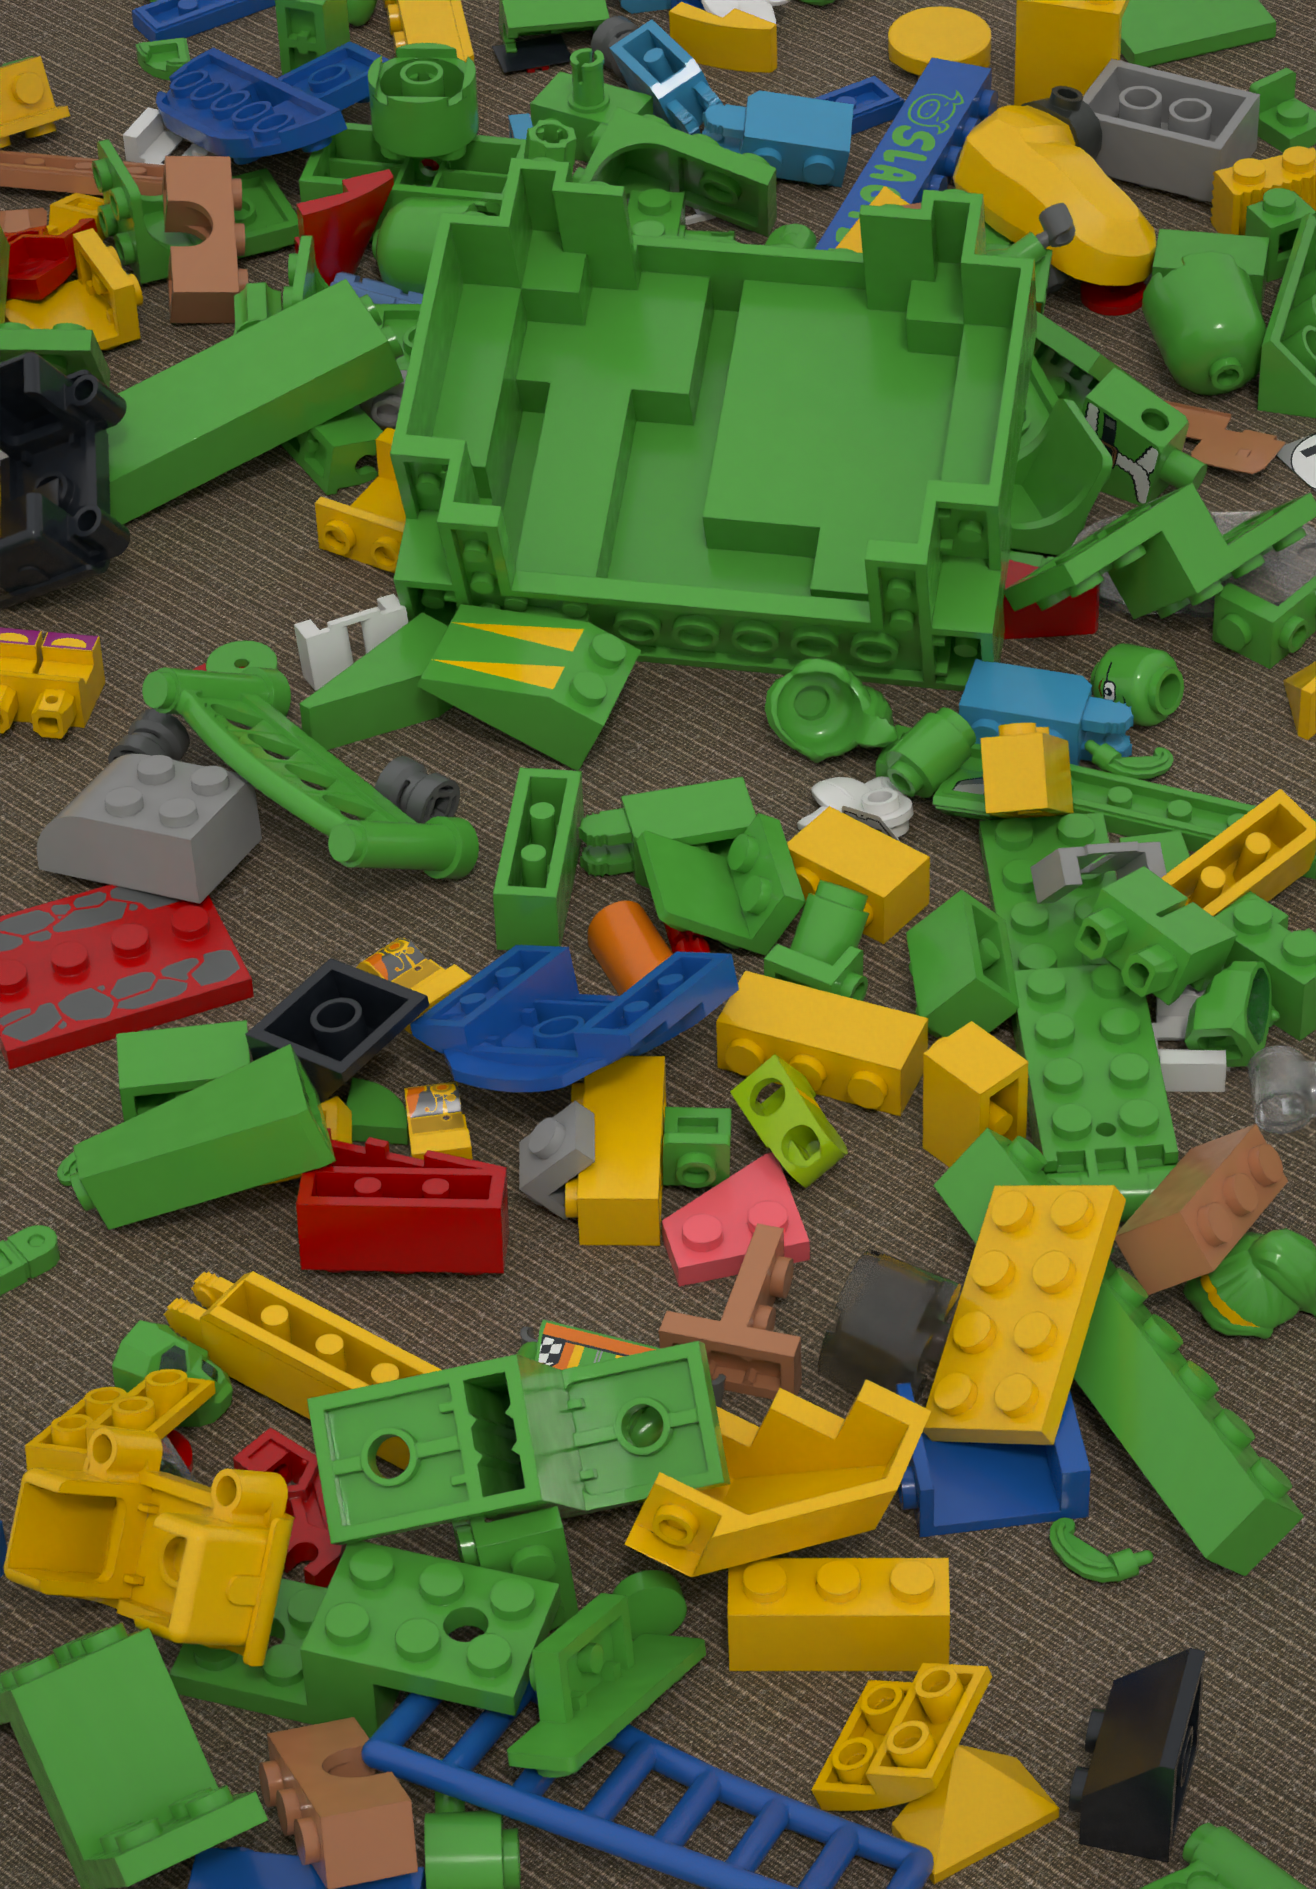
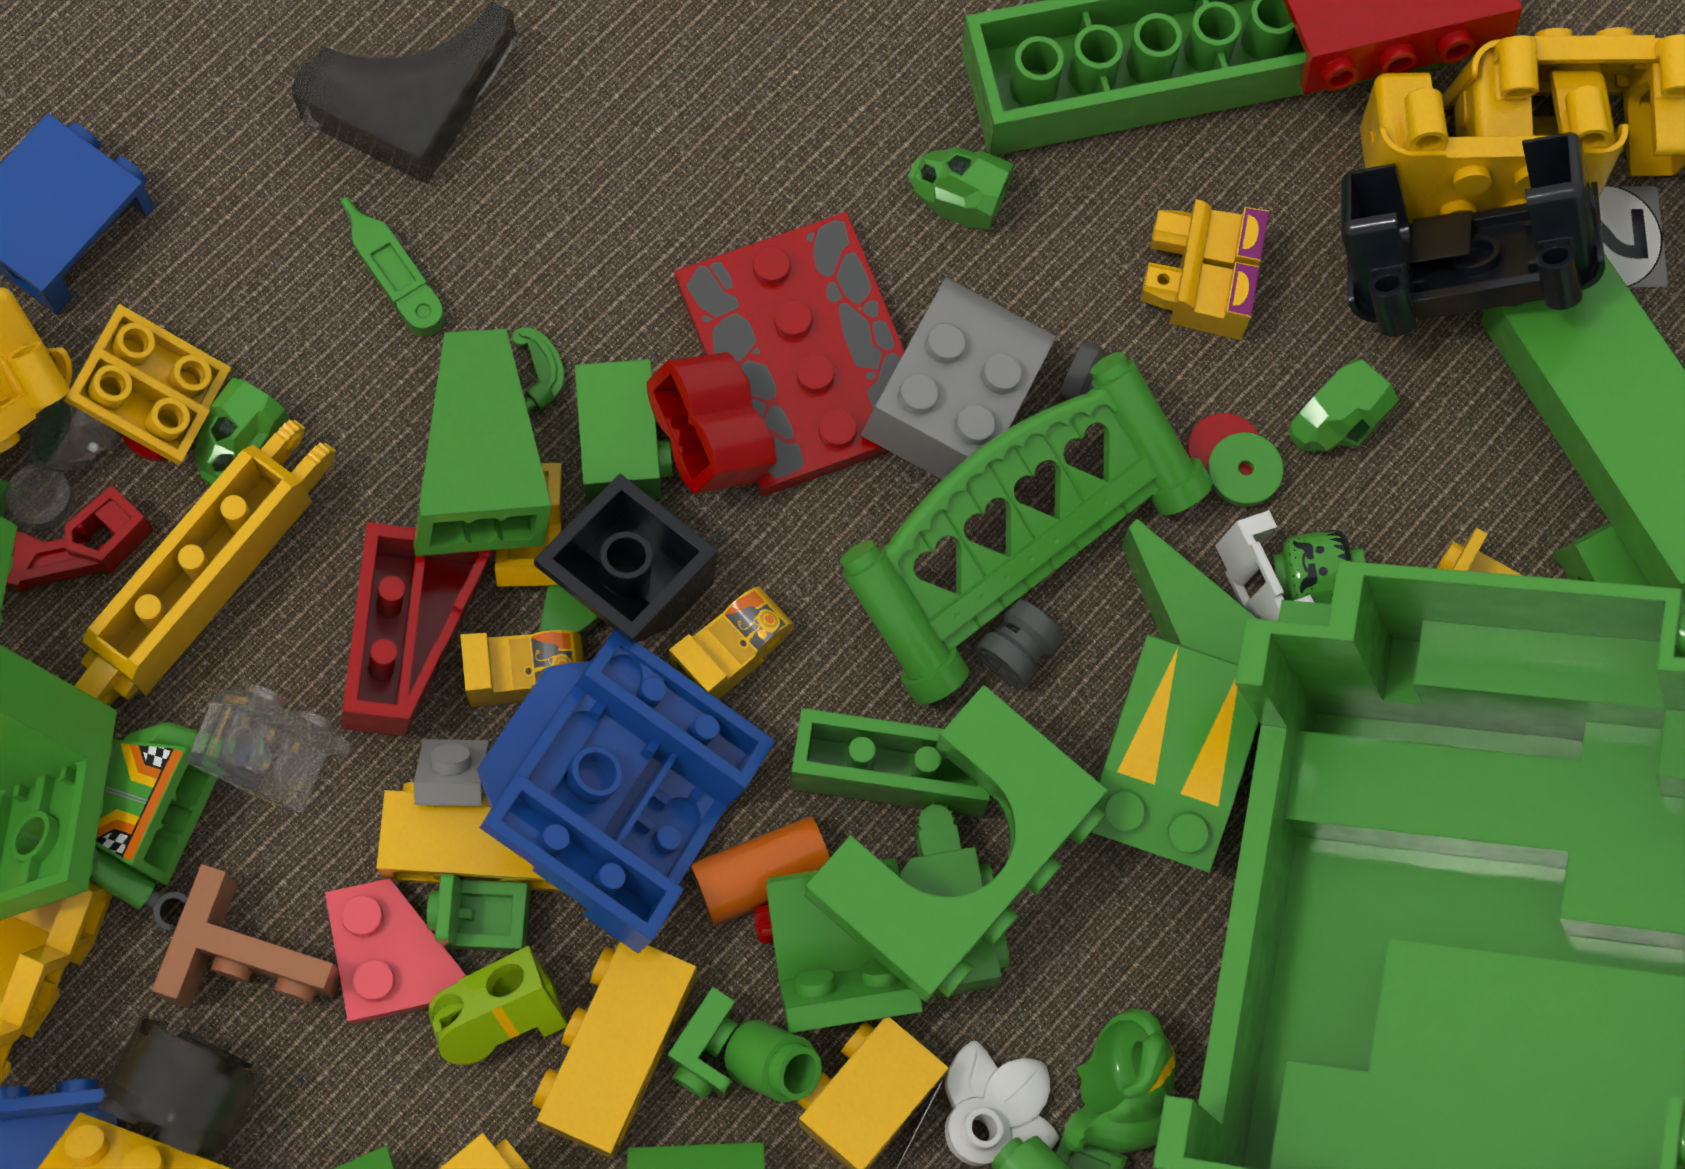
camera: 85 degrees right, 30 degrees up
none -> clear bracket [186,684,351,814]
none -> red brick [646,352,777,494]
none -> bright green arch [805,685,1108,1003]
none -> bright green head [1273,530,1366,604]
none -> bright green rock [1288,359,1399,453]

